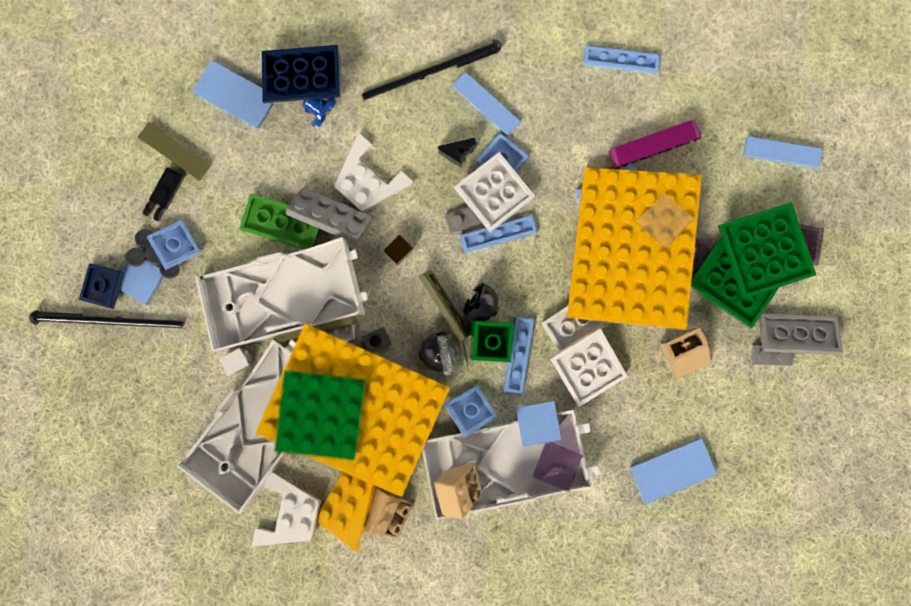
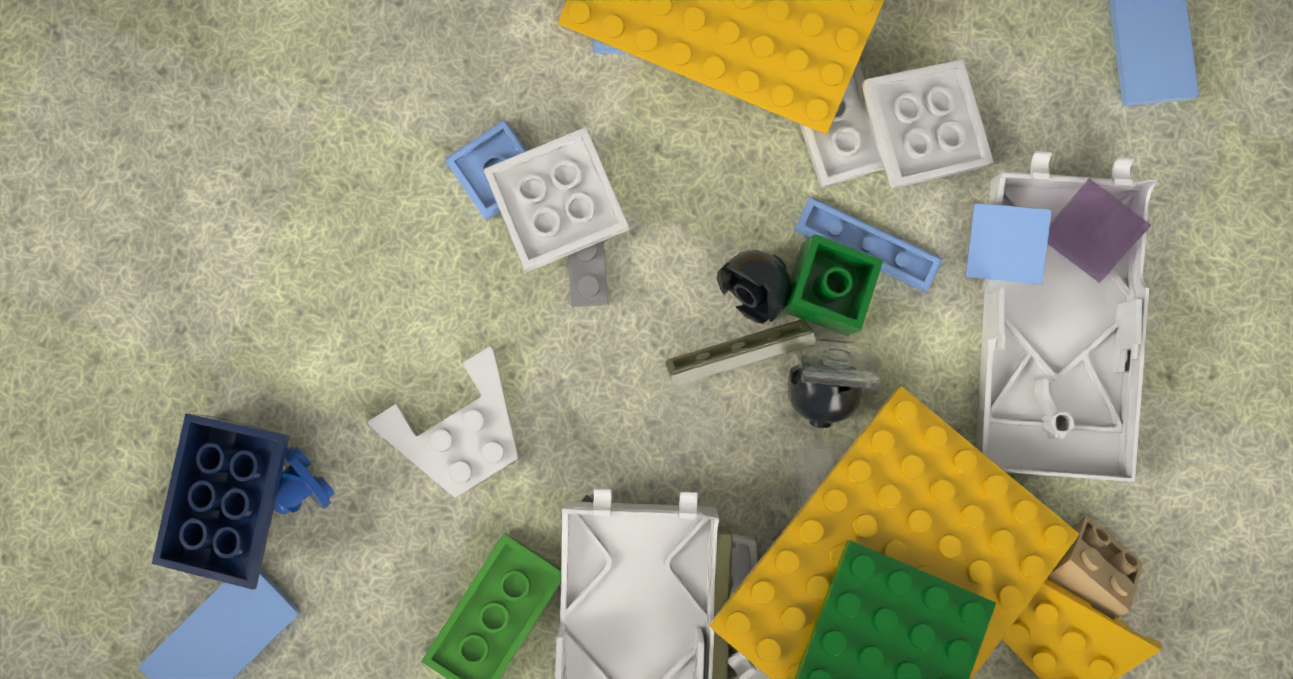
camera: 75 degrees left, 0 degrees up
light grey plate [286,187,372,244] -> none
black bar [361,39,502,101] -> none
dark grey brick [361,327,392,353] -> none
dark brown panel [384,234,414,266] -> none
tan slope [434,463,482,519] -> none
black slope [438,138,477,168] -> none
light blue tile [444,385,498,438] -> none
light blue tile [452,72,520,137] -> none
light blue tile [460,214,538,253] -> none

